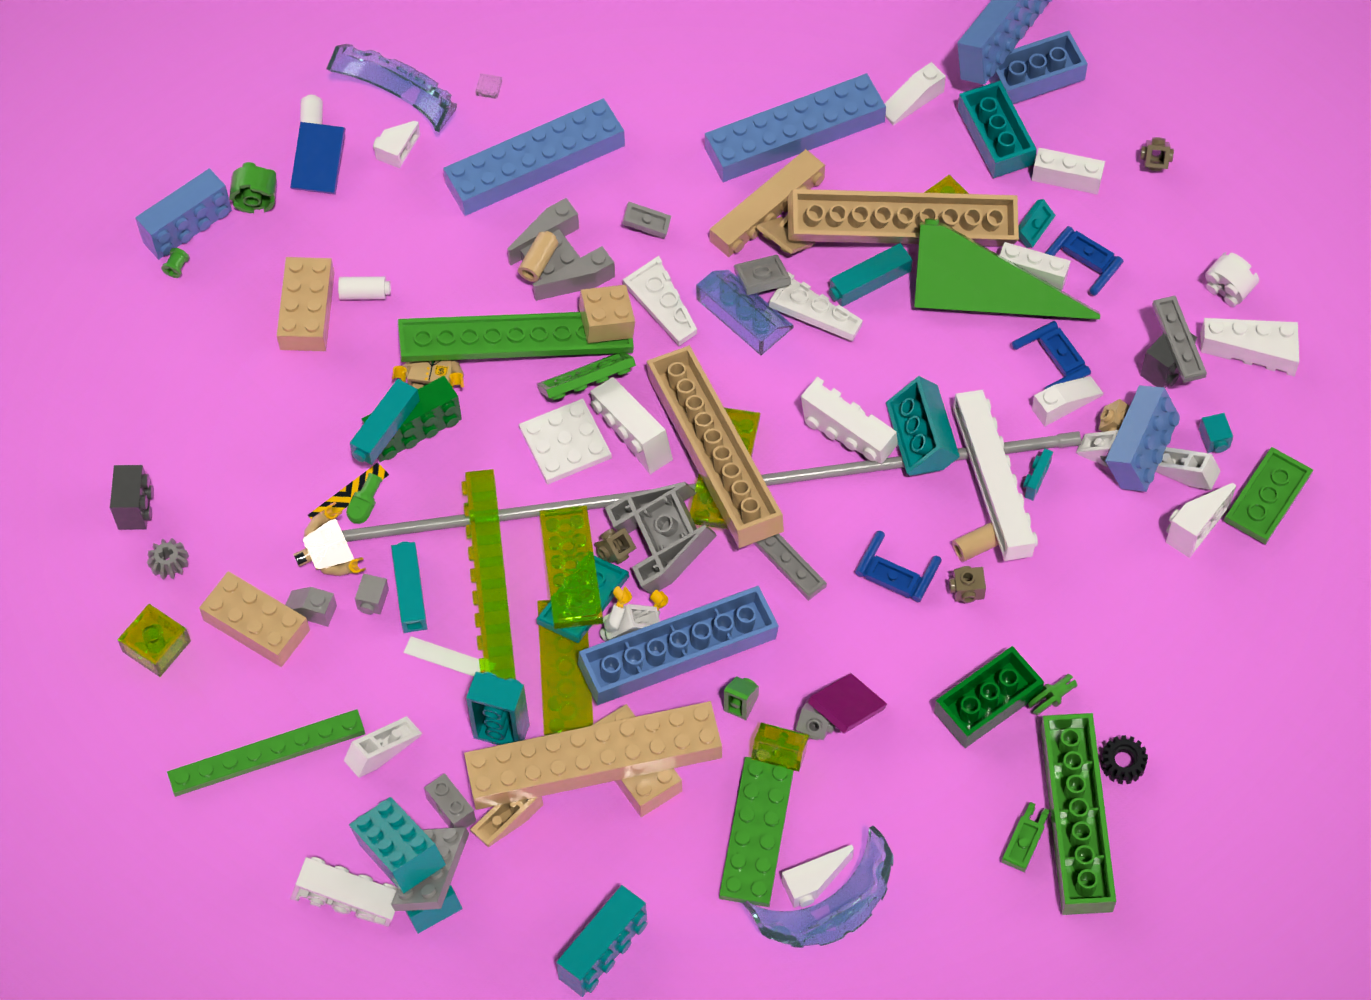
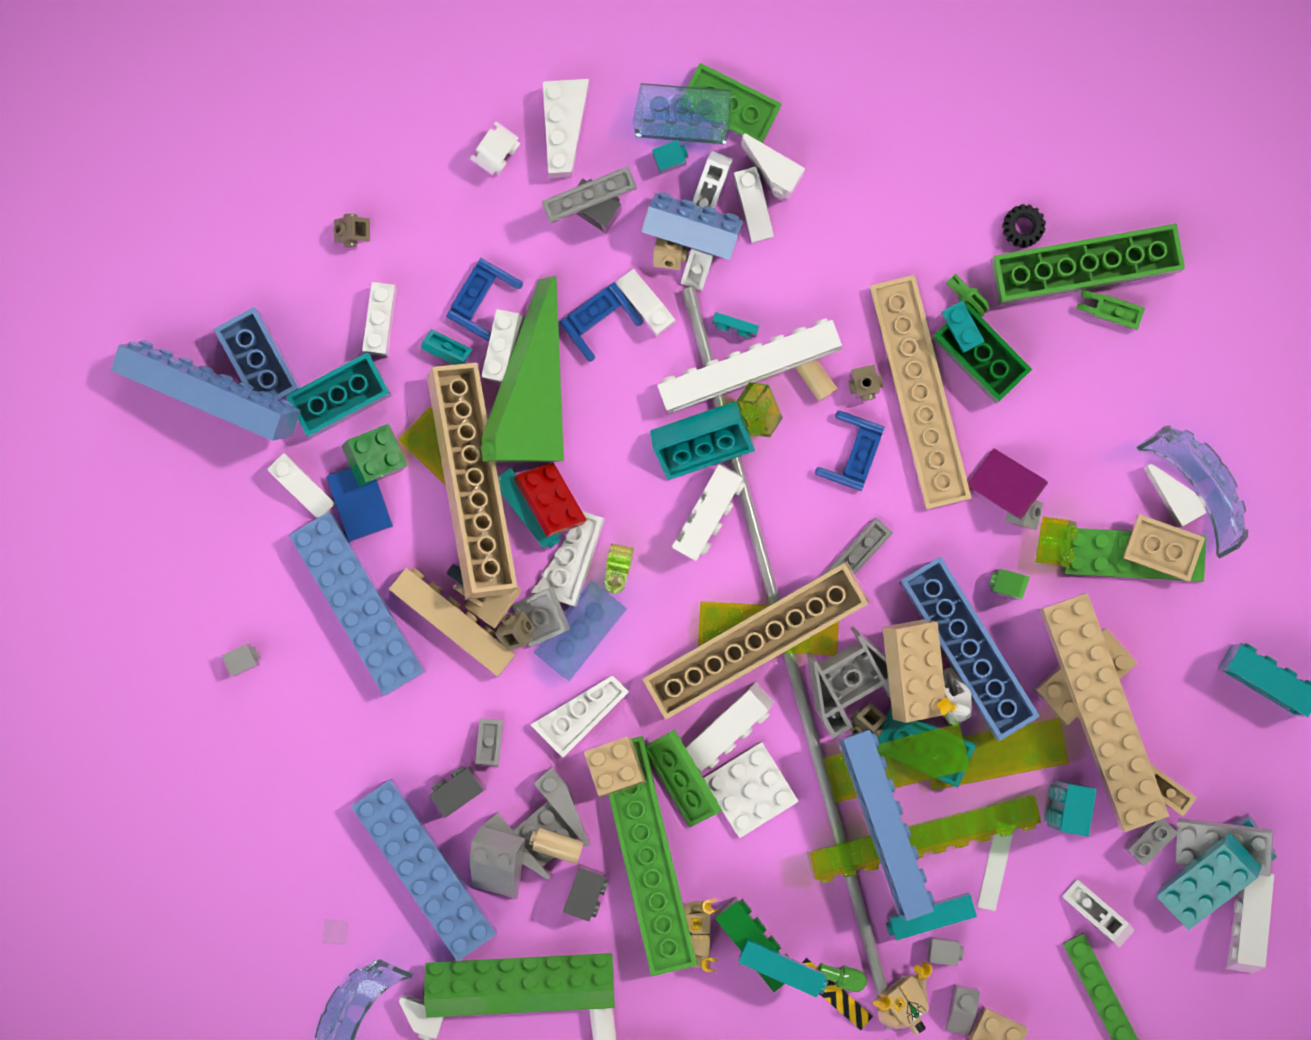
camera: 100 degrees left, 25 degrees up
none -> light grey brick [221,644,261,677]
none -> blue tile [326,468,393,542]
none -> green brick [341,423,408,488]
none -> bright green brick [424,953,615,1018]
none -> dark grey brick [429,765,486,818]
none -> light grey slope [469,826,525,899]
none -> dark tan brick [495,611,535,651]
none -> red plate [514,462,587,537]
none -> dark grey brick [563,864,609,921]
none -> clear neon green piece [605,543,634,594]
none -> clear light blue slope [633,83,732,145]
none -> white slope [733,167,774,243]
none -> clear neon green brick [736,382,783,437]
none -> medium blue brick [837,730,935,921]
none -> tan plate [869,275,971,510]
none -> tan brick [883,619,946,723]
none -> teal plate [941,301,985,353]
none -> tan plate [1123,514,1205,582]

